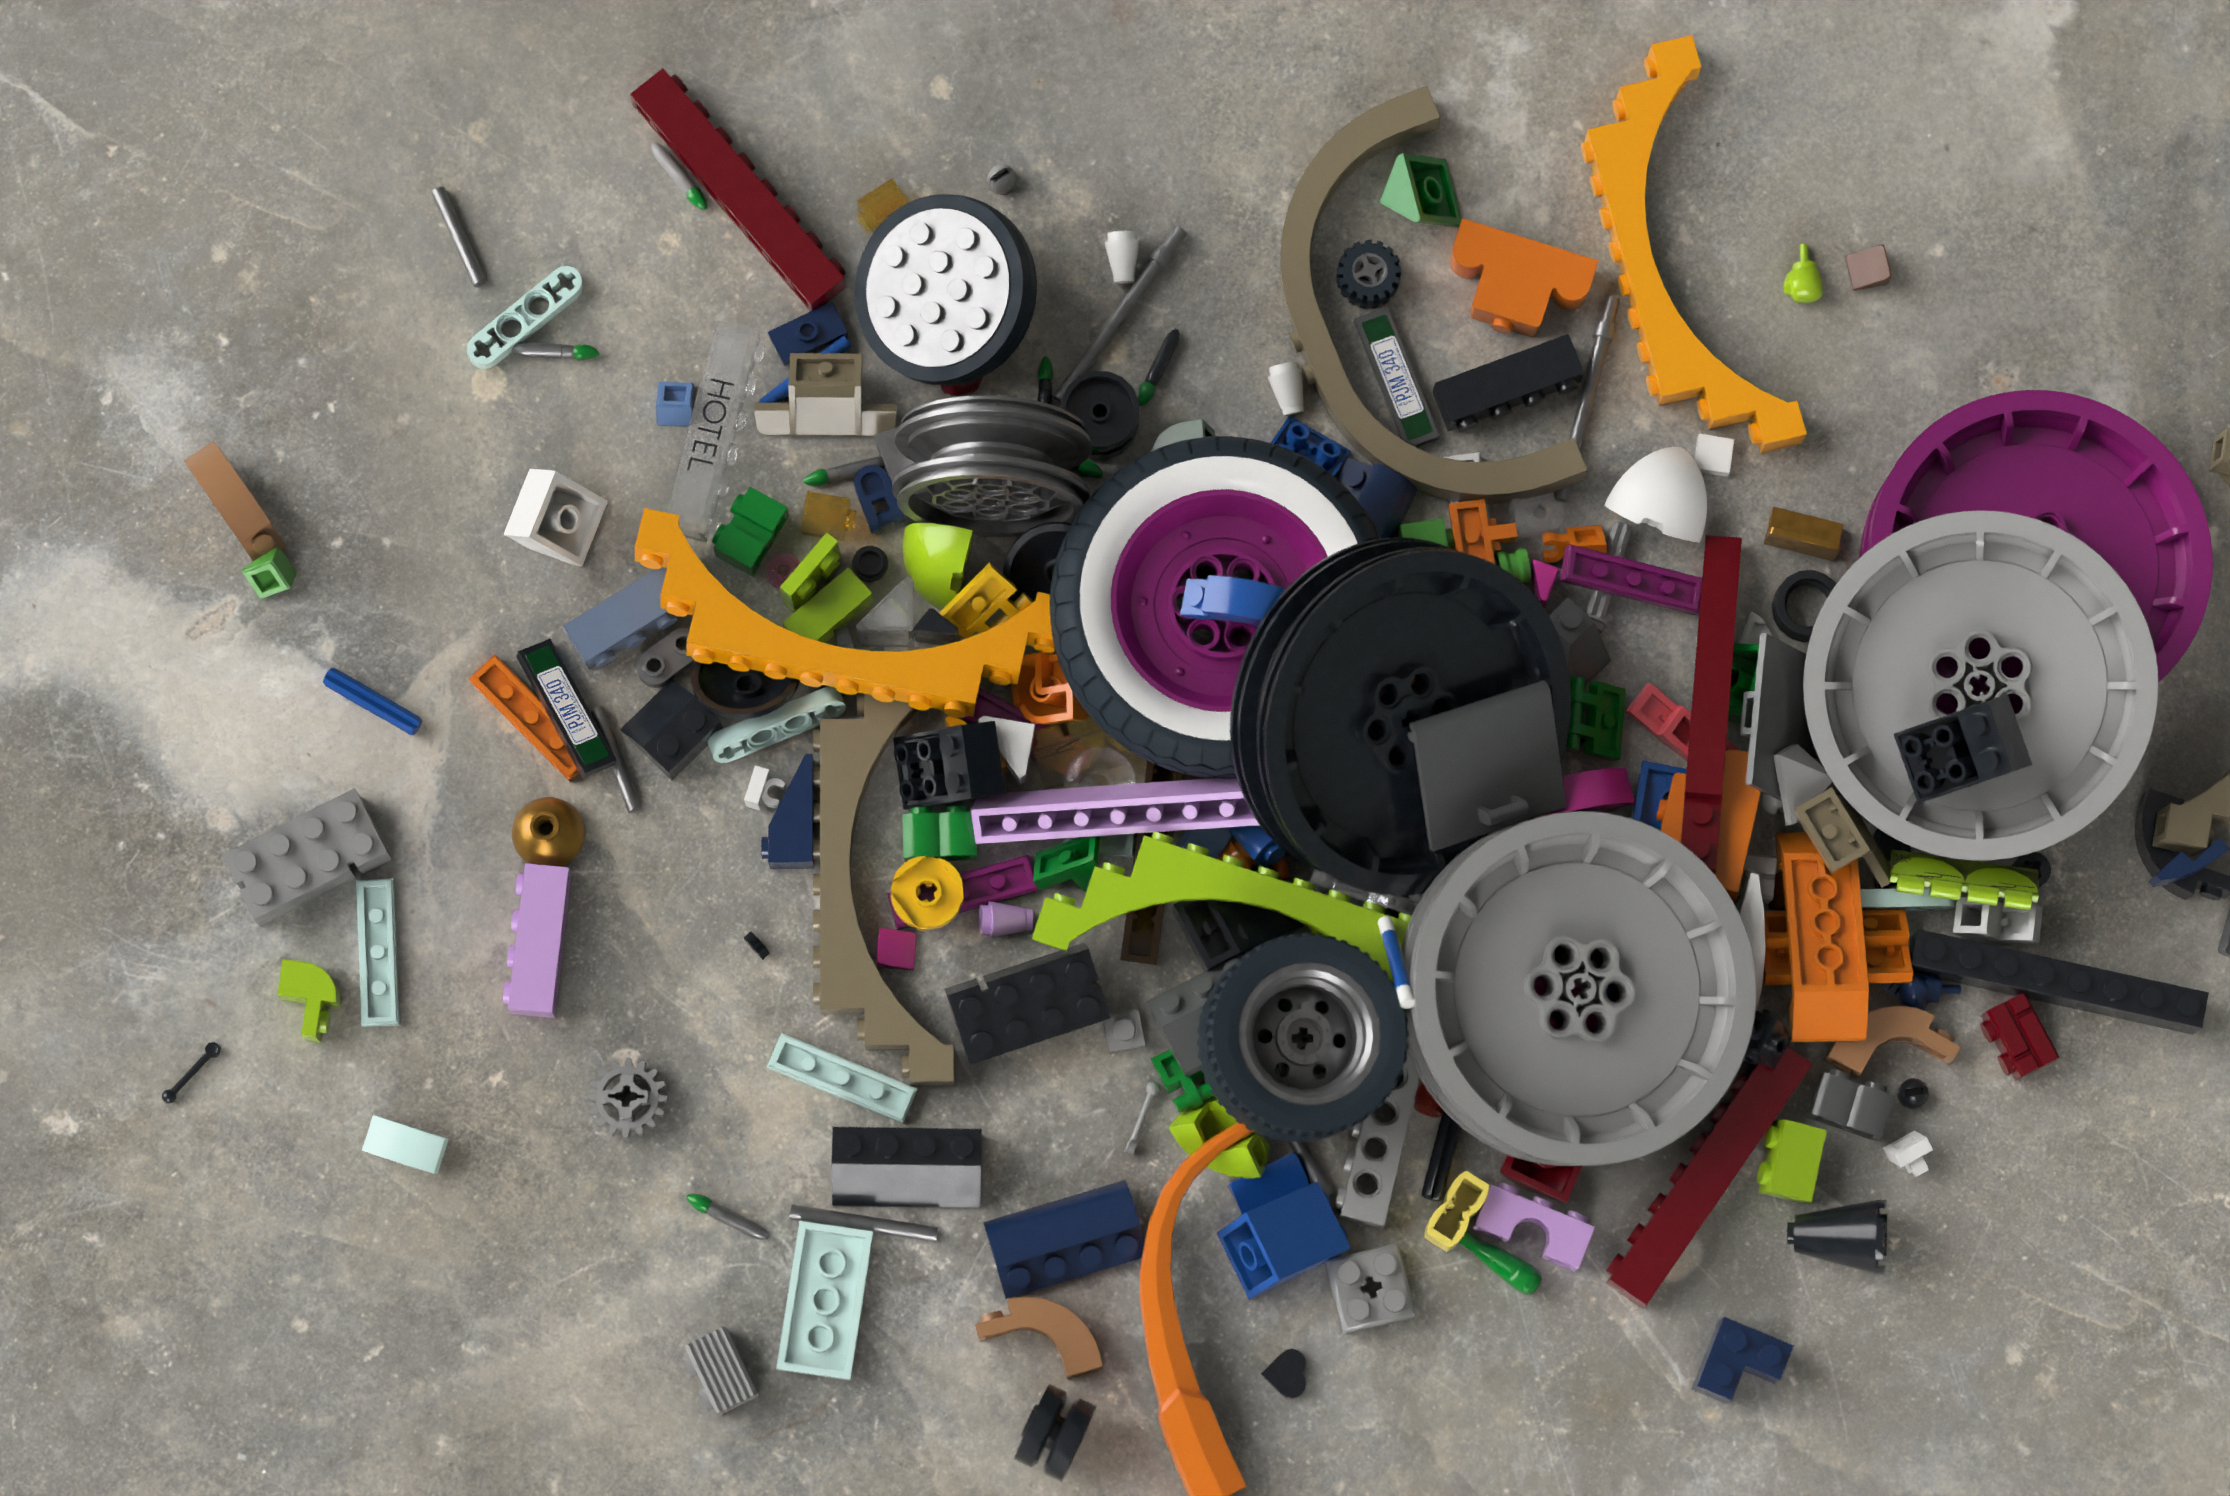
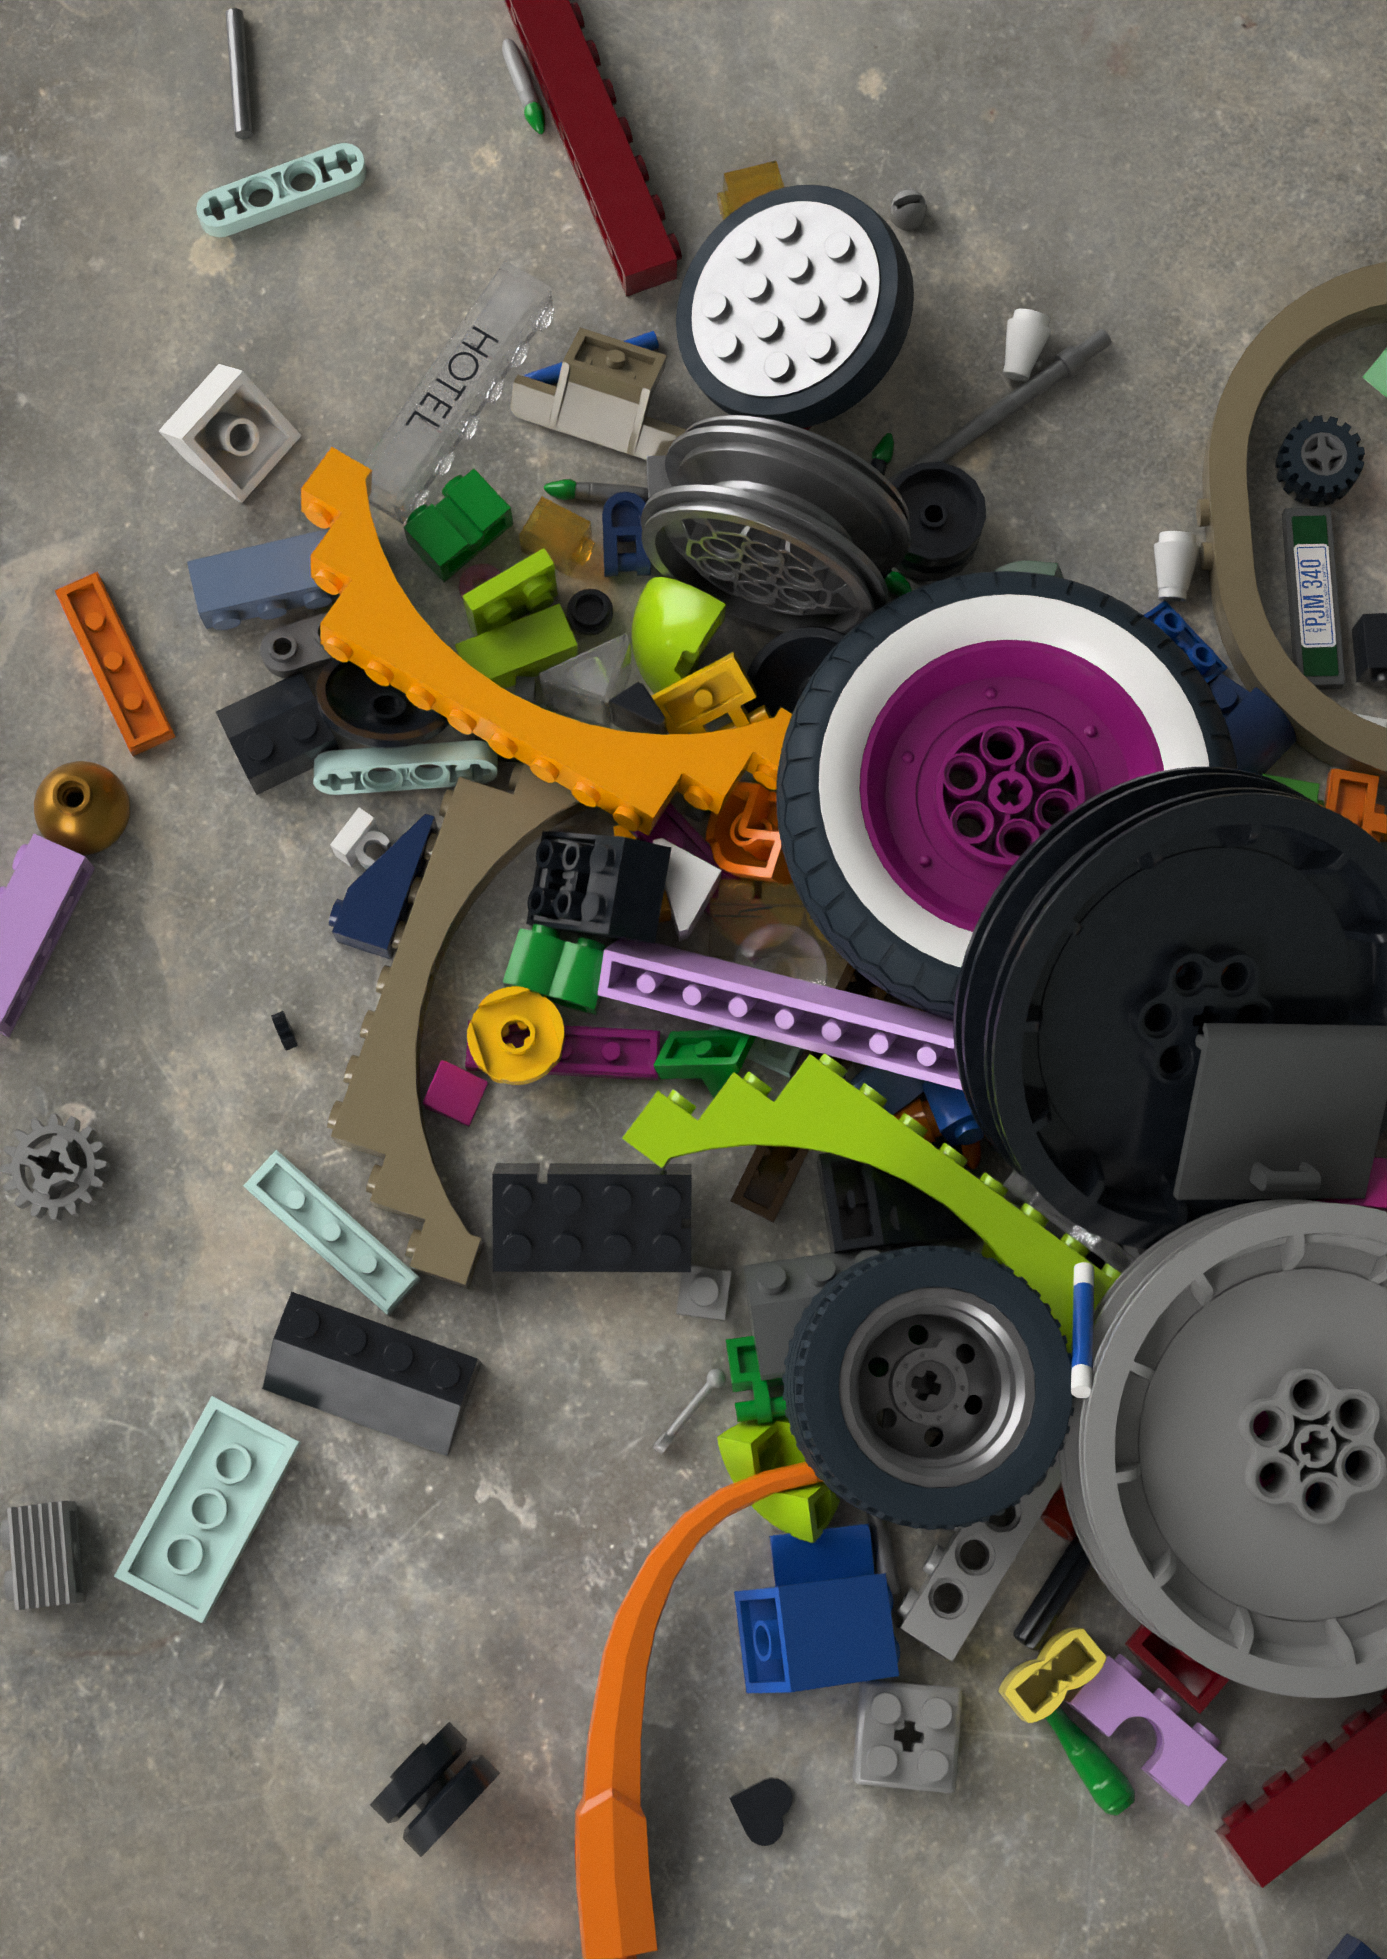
camera: 20 degrees right, 0 degrees up
flat silver piece [511,342,599,360] -> none
tile [516,639,617,779] -> none
flat silver bar [591,707,642,813] -> none
medium blue slope [656,382,695,427] -> none
flat silver piece [686,1193,769,1240] -> none
dark blue plate [768,301,848,366] -> none
flat silver bar [789,1205,938,1242] -> none
medium nougat arch [975,1297,1103,1379] -> none
lavender cone [978,901,1033,938] -> none
dark blue brick [983,1180,1145,1299] -> none
black piece [1138,329,1180,406] -> none
blue arch [1180,575,1286,626] -> none

